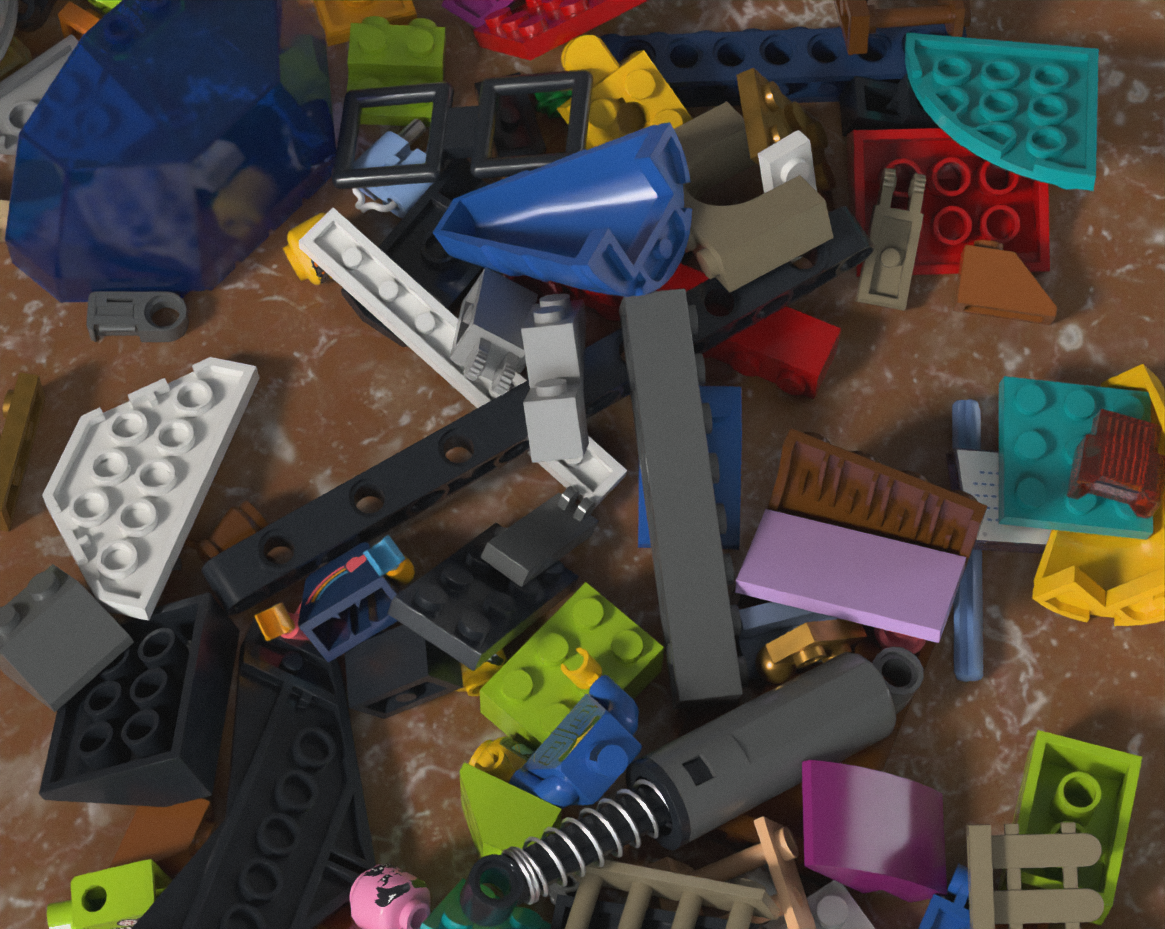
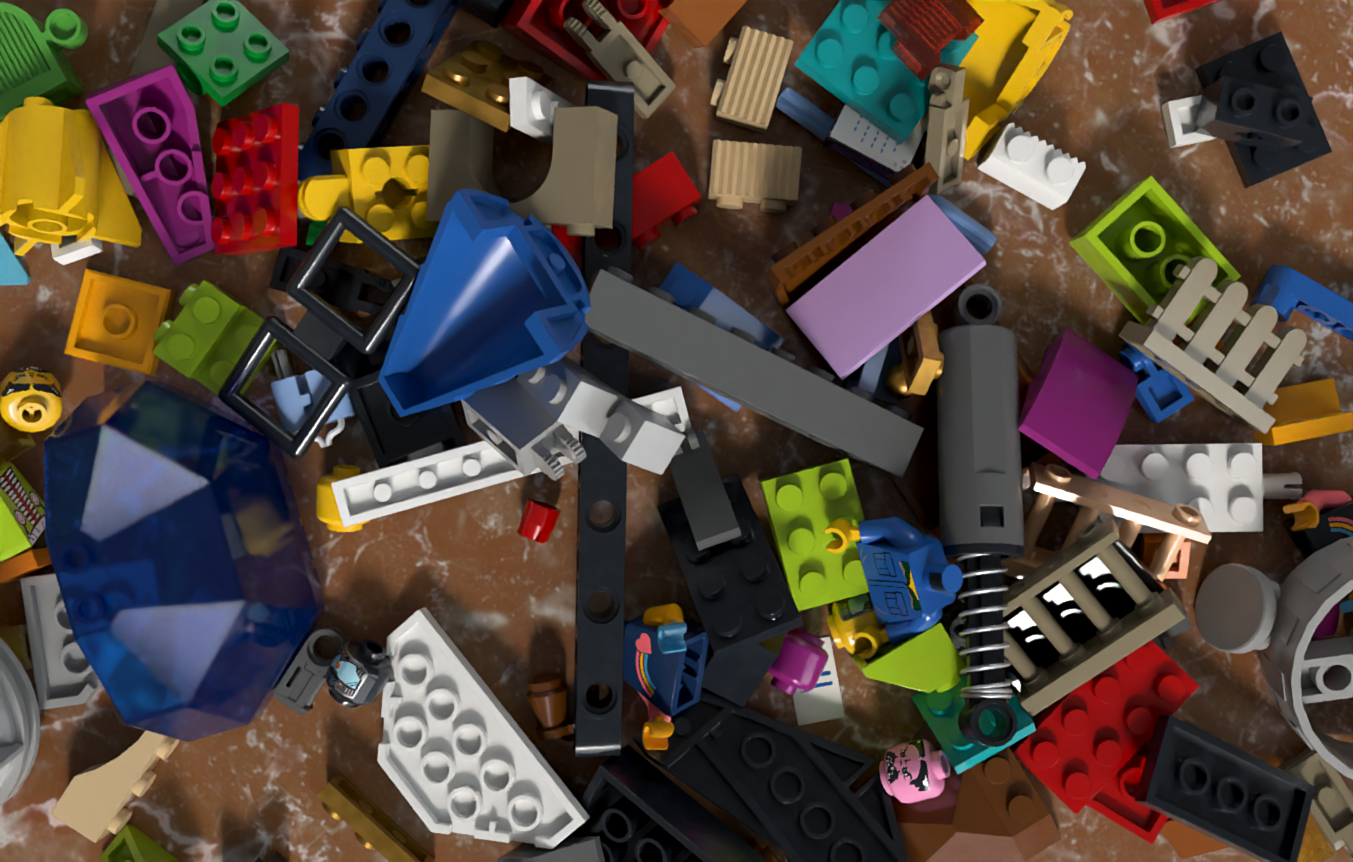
camera: 55 degrees left, 25 degrees up
none -> black head [325,639,393,708]
none -> red hose [517,498,561,544]
none -> tan brick [708,139,802,213]
none -> tan brick [710,26,794,134]
none -> magenta head [768,628,829,696]
none -> white sticker [793,636,845,726]
none -> dark tan hinge [921,63,970,195]
none -> white brick [977,122,1086,210]

